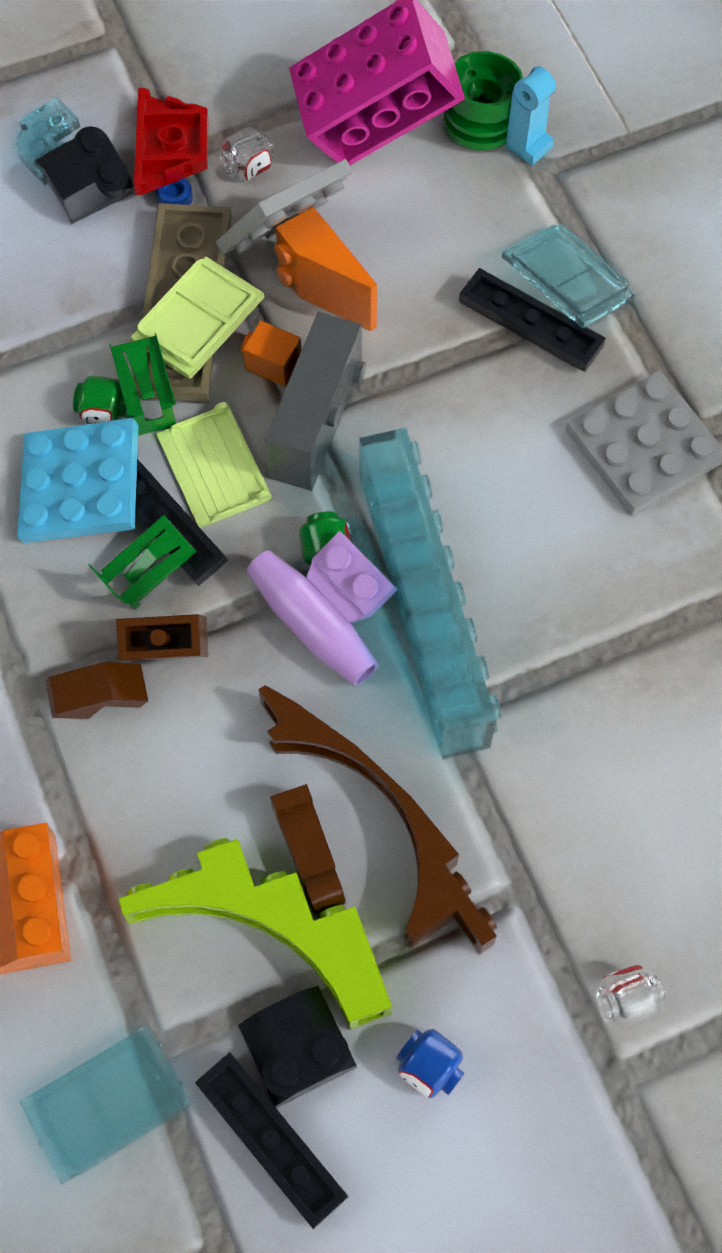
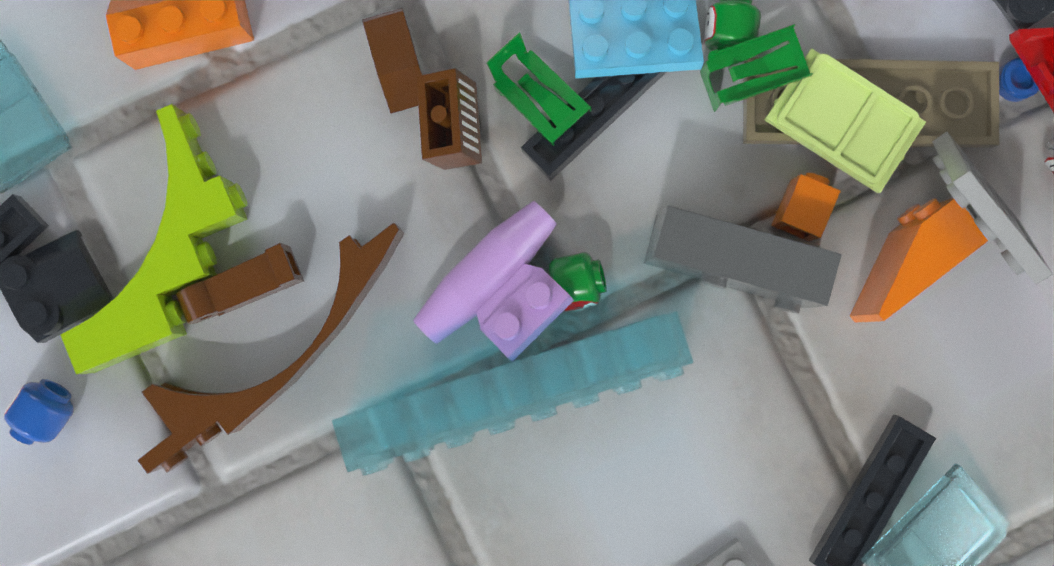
camera: 90 degrees right, 20 degrees up
yellowish green piece [156,402,272,528] -> none

